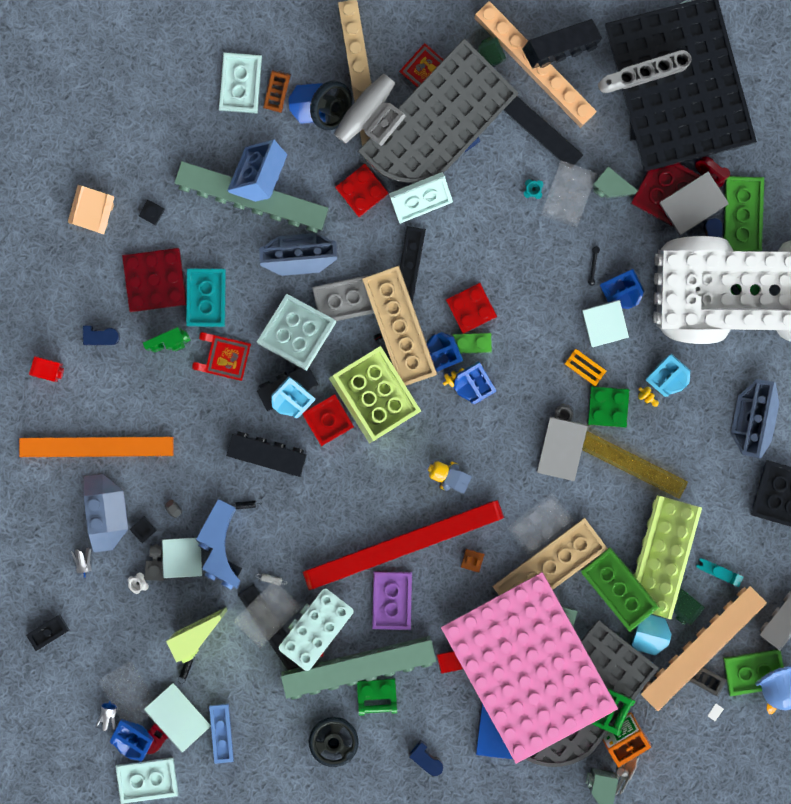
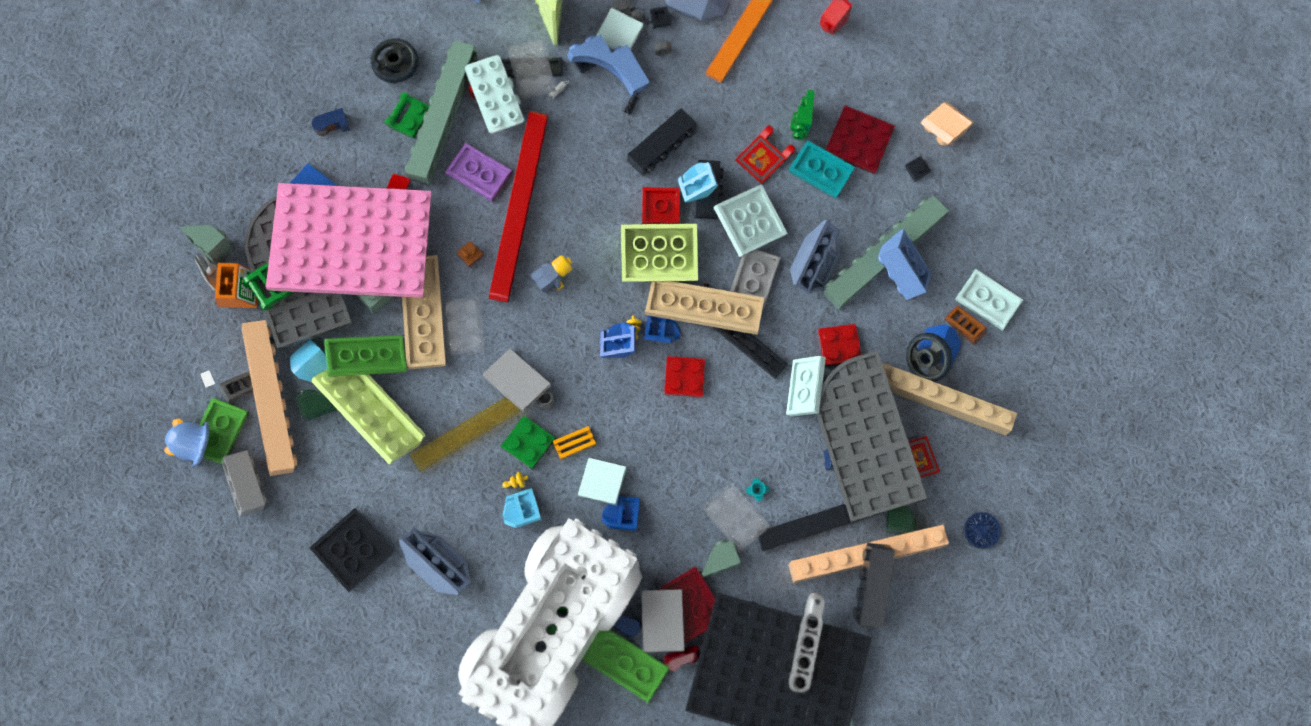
camera: 110 degrees right, 15 degrees down
dark blue leg [83,326,120,345] -> none
light grey plate [334,74,406,146] -> none
bright green plate [453,333,492,353] -> none
black hinge [588,246,600,286] -> none
teal piece [696,558,744,587] -> none

